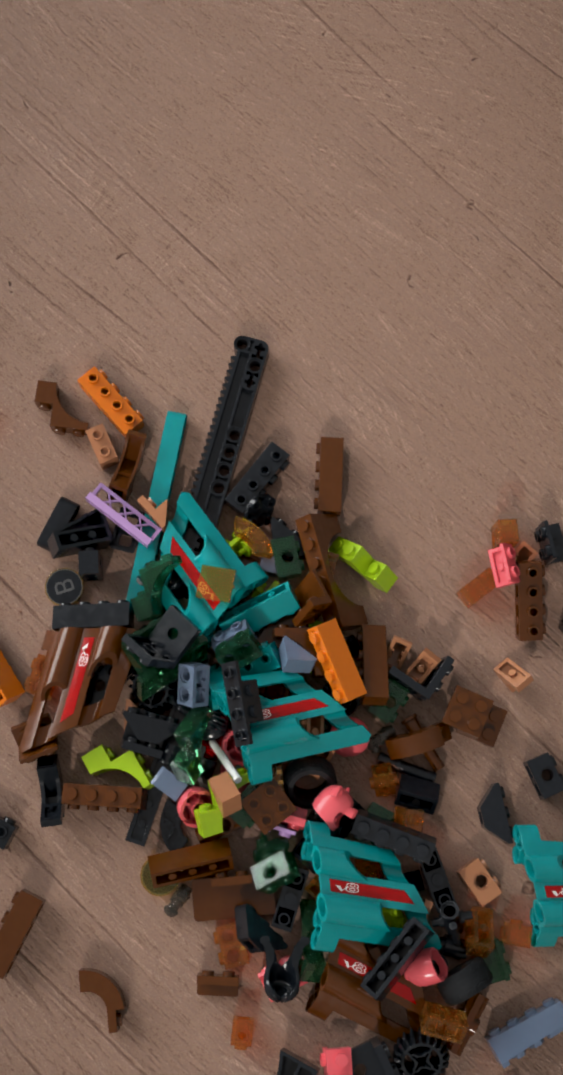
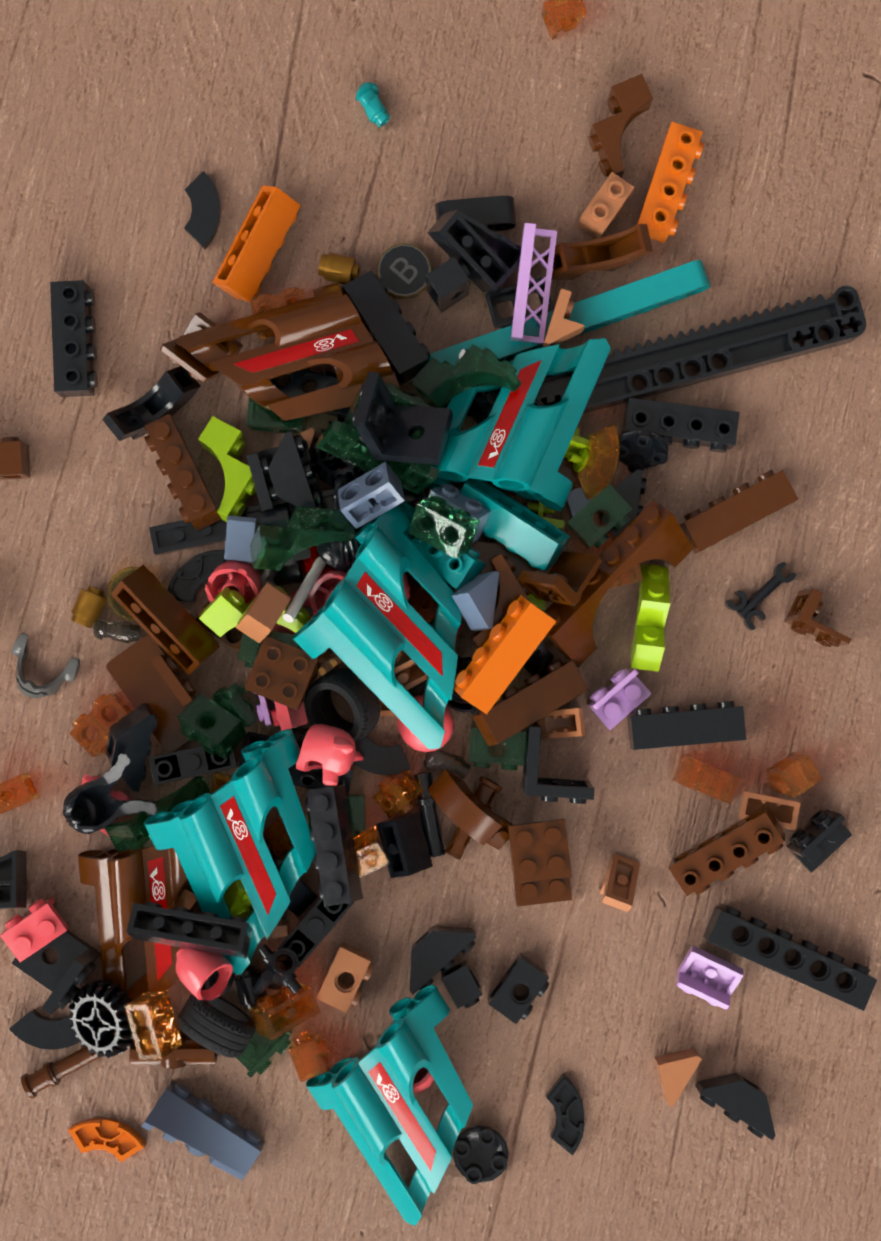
camera: 65 degrees right, 10 degrees up
clear orange piece [196,565,236,603] -> none
reddish brown bracket [197,970,239,997] -> none
black bracket [221,660,264,747] -> none
nougat slope [404,647,441,684] -> none
coral bracket [488,543,520,588] -> none
none -> dark grey helmet [11,632,80,699]
none -> pearl gold brick [71,585,107,628]
none -> clear green brick [246,397,307,435]
none -> pearl gold brick [318,252,360,284]
none -> black tile [355,736,411,775]
none -> black brick [441,960,482,1009]
none -> lavender bracket [587,668,651,730]
none -> black brick [627,701,746,750]
none -> black bar [725,562,796,631]
none -> reddish brown bracket [784,589,851,648]

